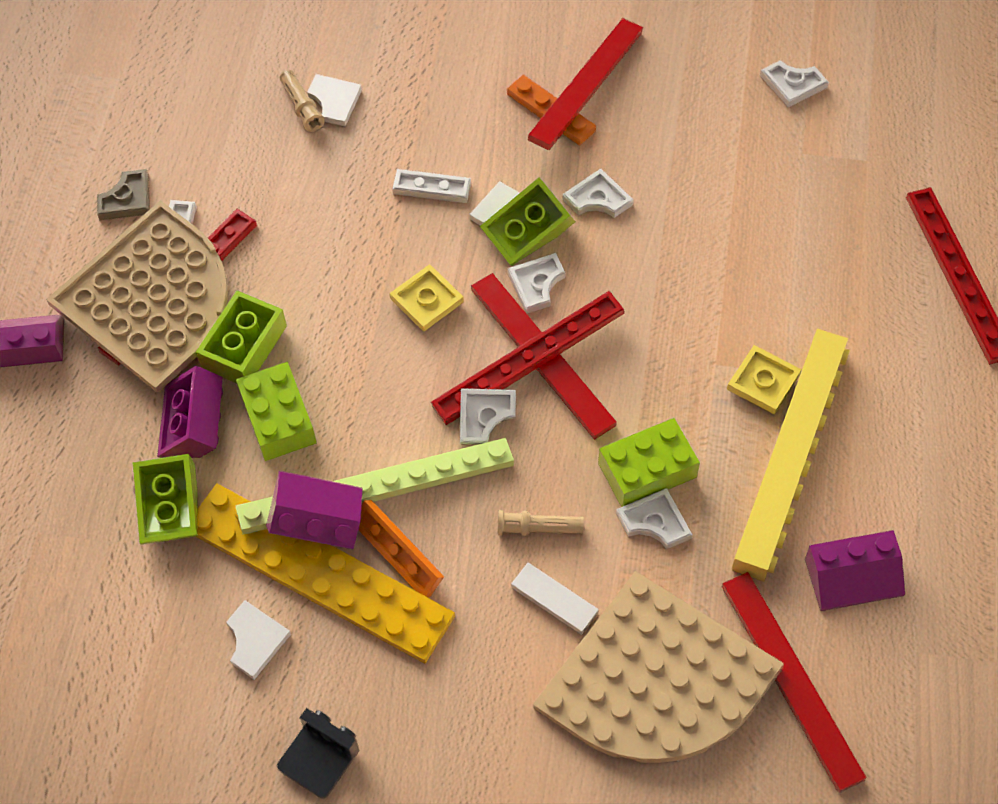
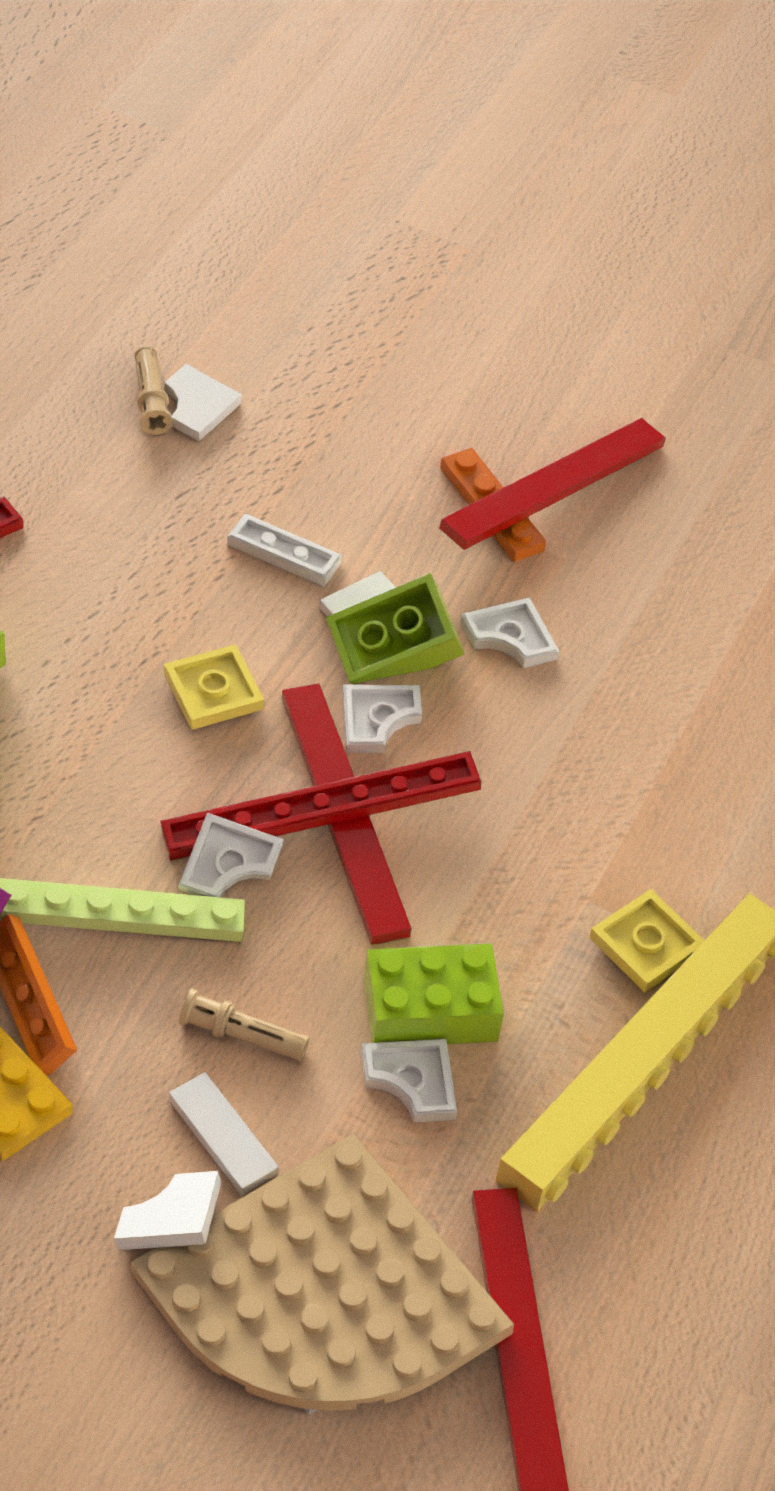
camera: 10 degrees right, 10 degrees down
magenta slope [805,530,905,611] -> none
none -> white tile [114,1171,221,1250]

